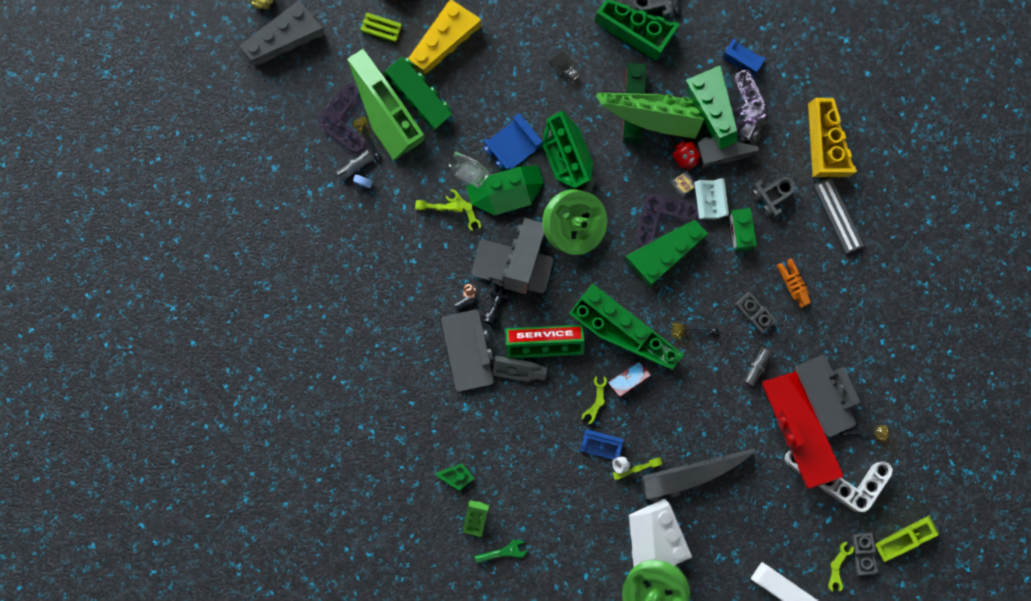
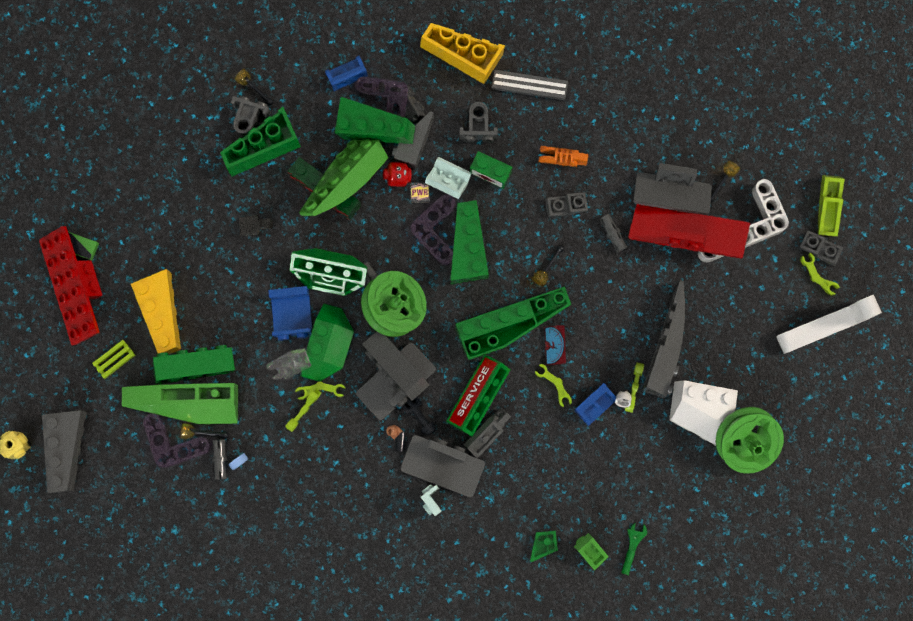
camera: 50 degrees left, 0 degrees up
none -> light aqua bracket [421,484,442,516]

